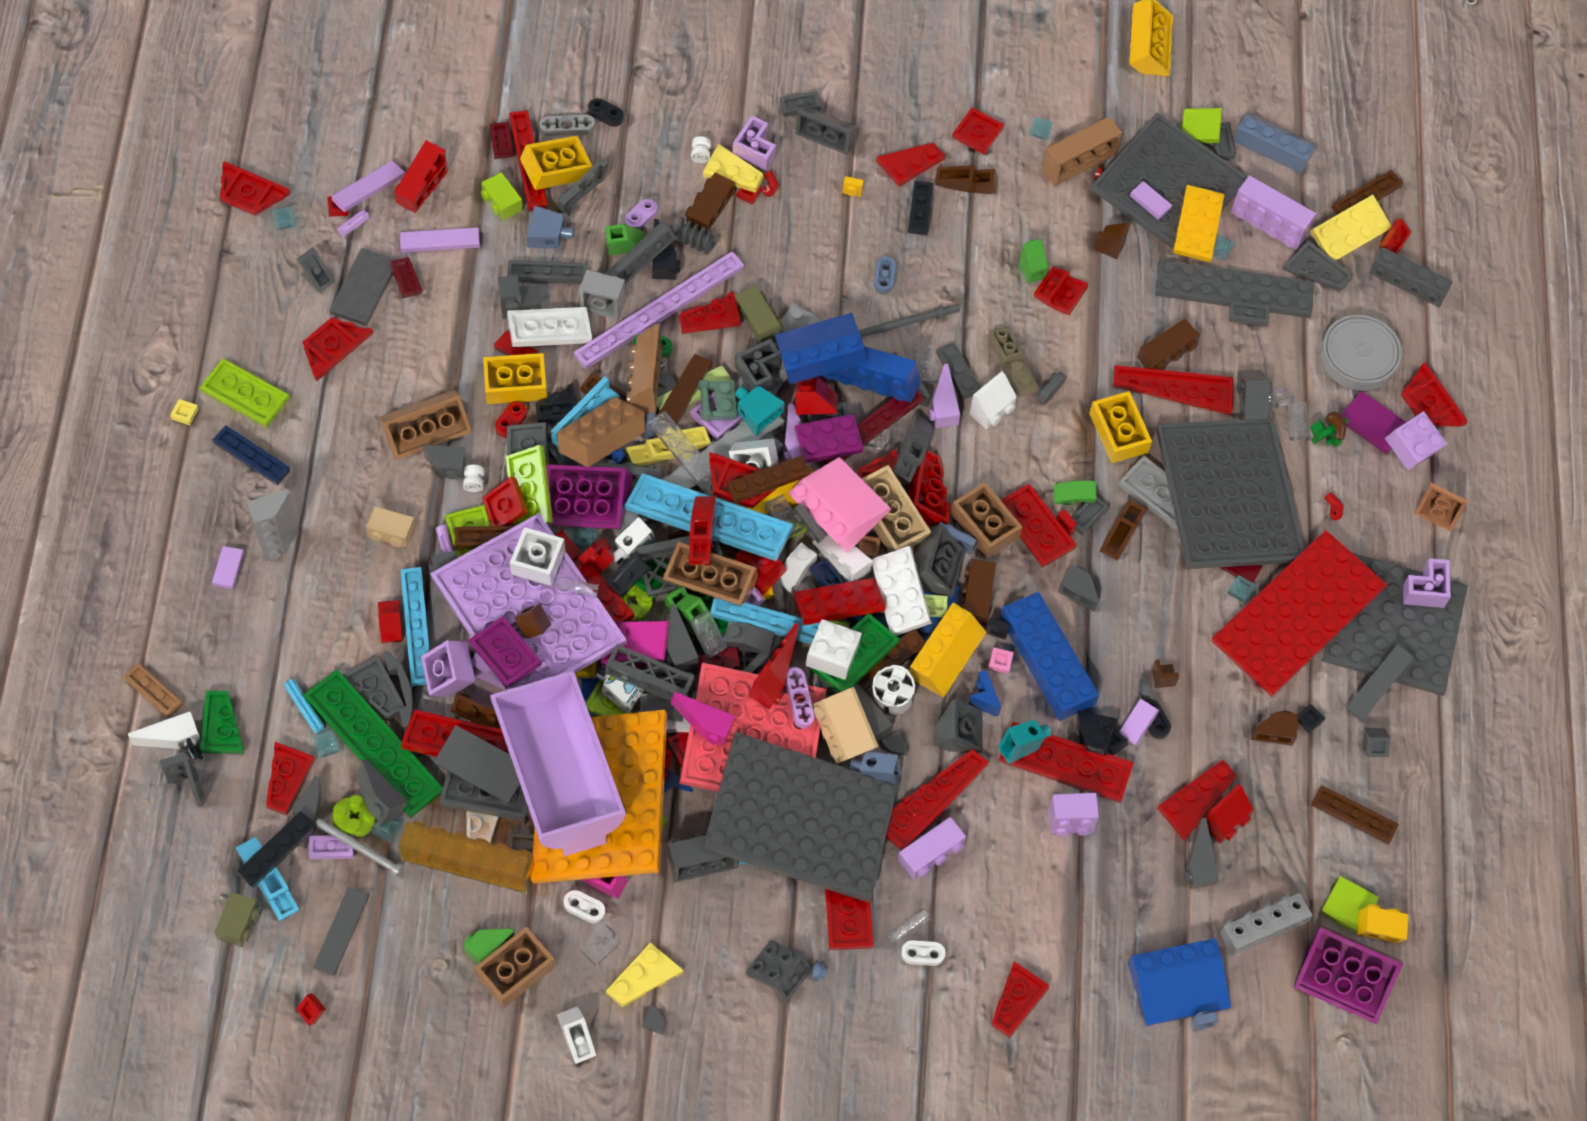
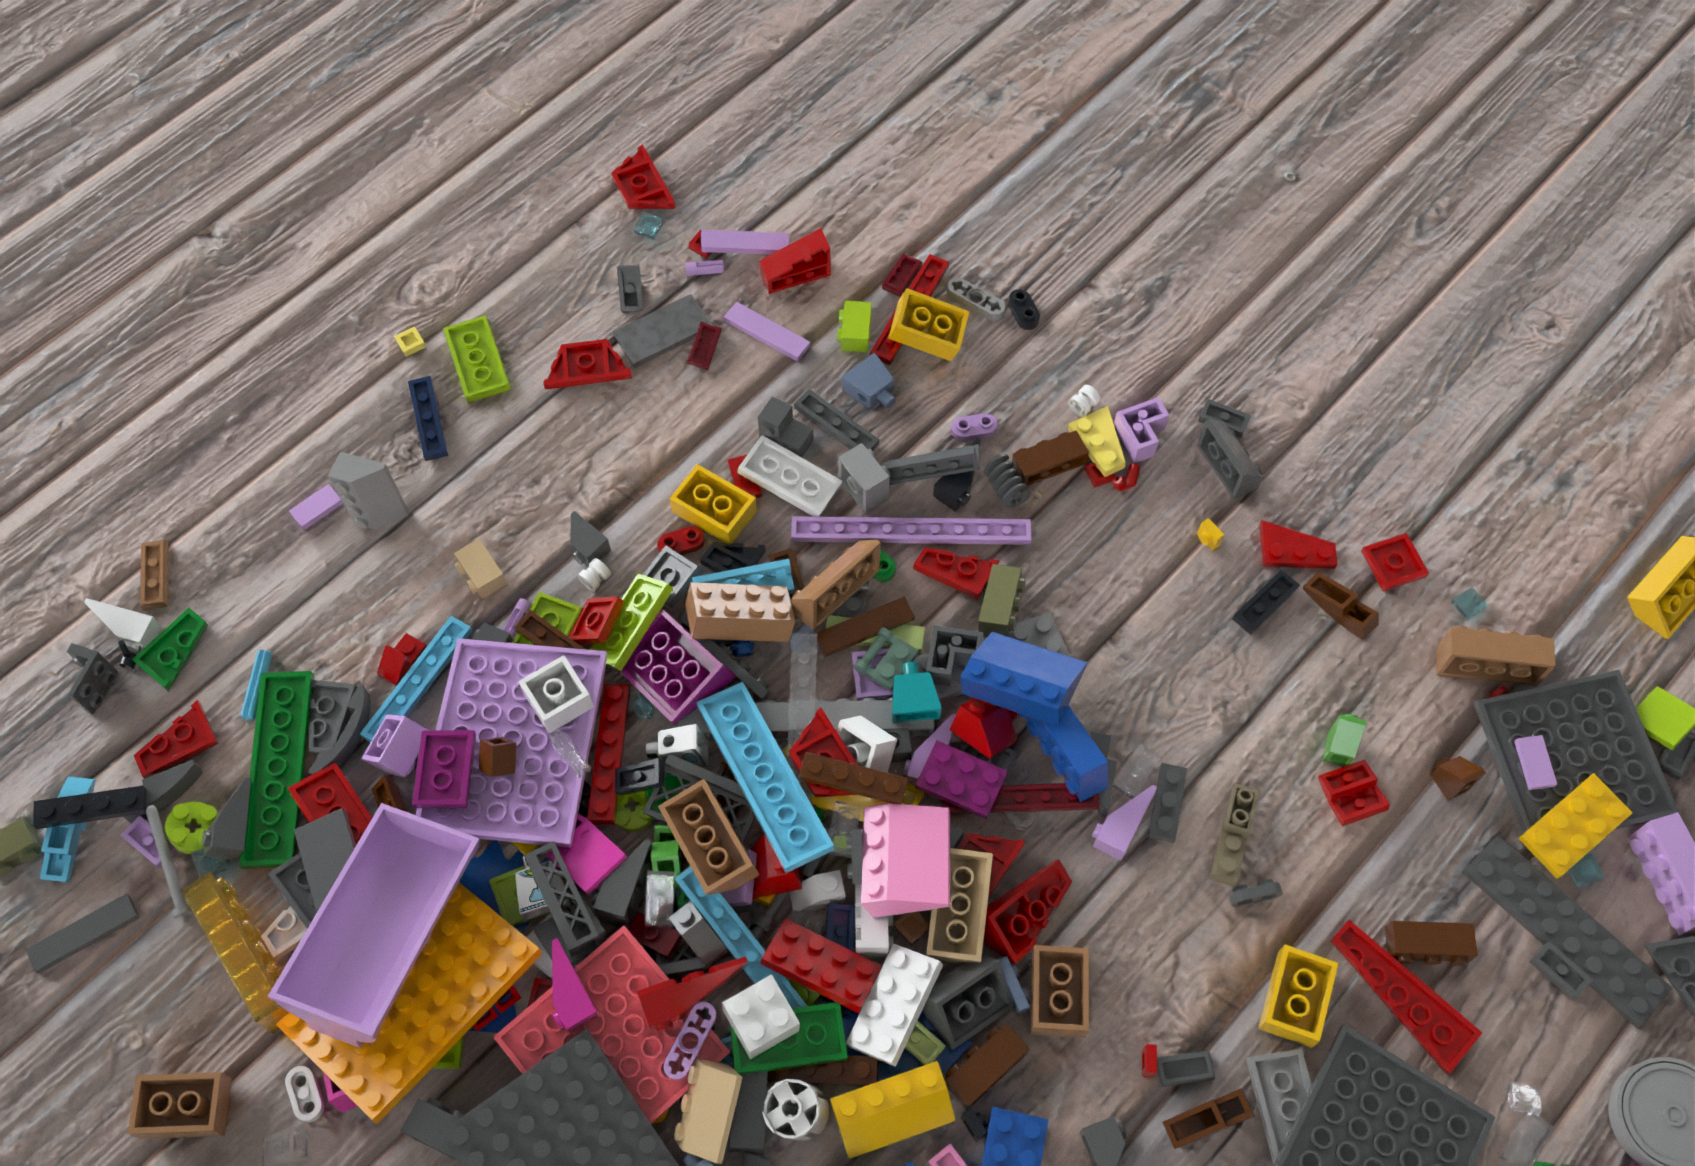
camera: 45 degrees right, 0 degrees up
clear light blue plate [312,730,339,758] -> none
medium nougat slope [378,390,472,460] -> none
bright green slope [464,928,515,964] -> none
dark grey wing [557,158,608,213] -> none
red slope [577,537,614,572] -> none
bright green slope [605,224,645,256] -> none
light yellow slope [624,426,711,467] -> none
red slope [688,496,716,565] -> none
dark grey bar [859,304,960,337] -> none
sand blue plate [874,257,896,294] -> none
dark grey slope [892,414,932,485] -> none
white slope [970,371,1017,430] -> none
red plate [1001,483,1077,568] -> none
bright green slope [1054,481,1096,505] -> none
dark grey brick [1237,370,1273,420] -> none

